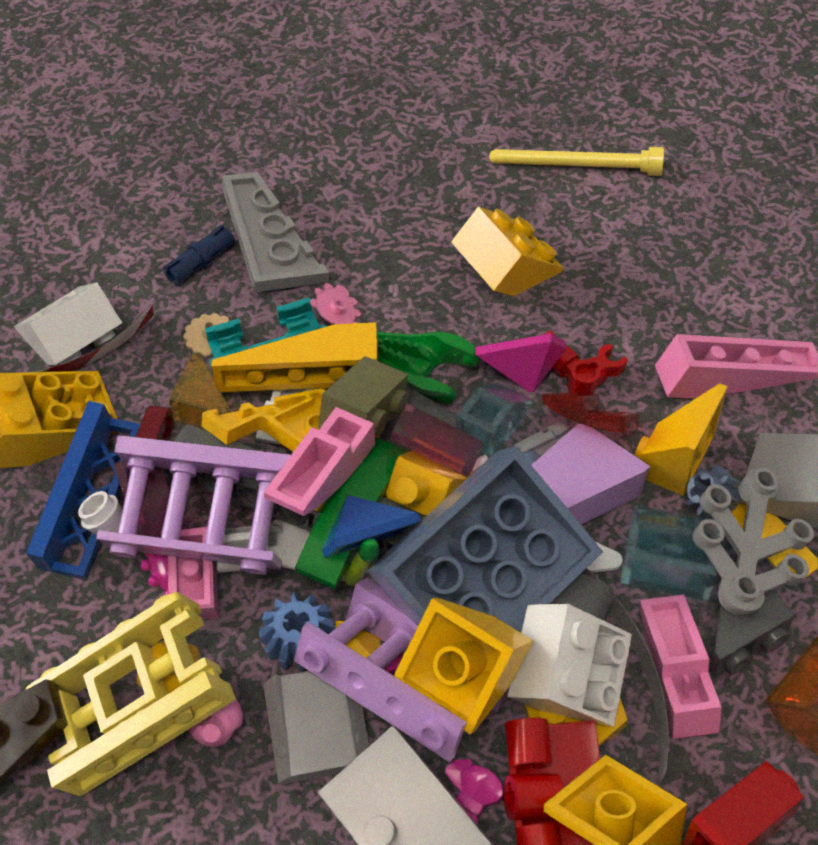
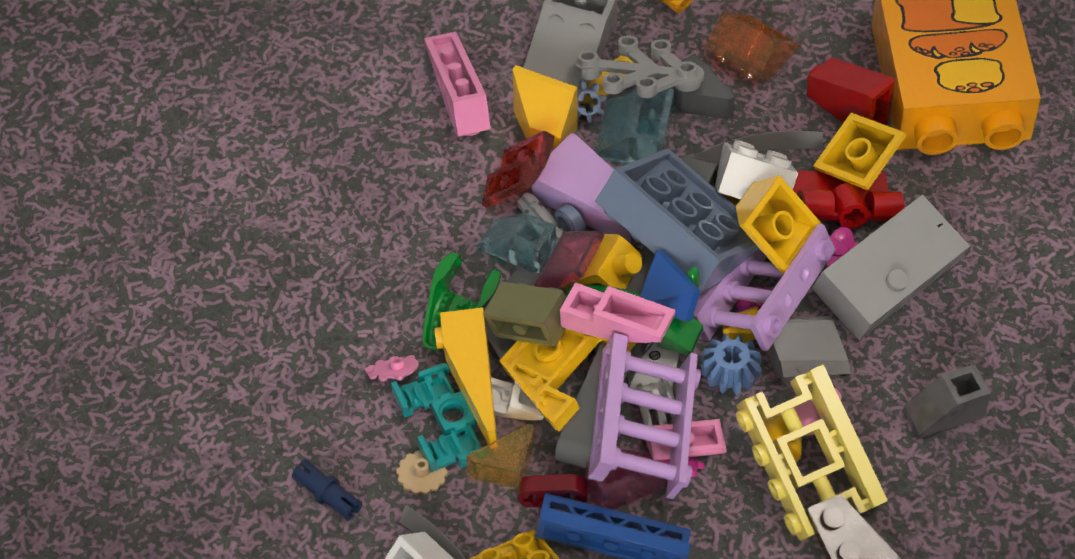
camera: 95 degrees left, 0 degrees up
white cone [78,491,138,536] -> none
light grey wing [222,172,329,292] -> none
yellow slope [451,206,564,296] -> none
dark pink slope [475,333,566,393] -> none
light yellow piece [489,147,664,176] -> none
red bar [543,330,628,398] -> none
bright pink slope [639,594,722,739] -> none

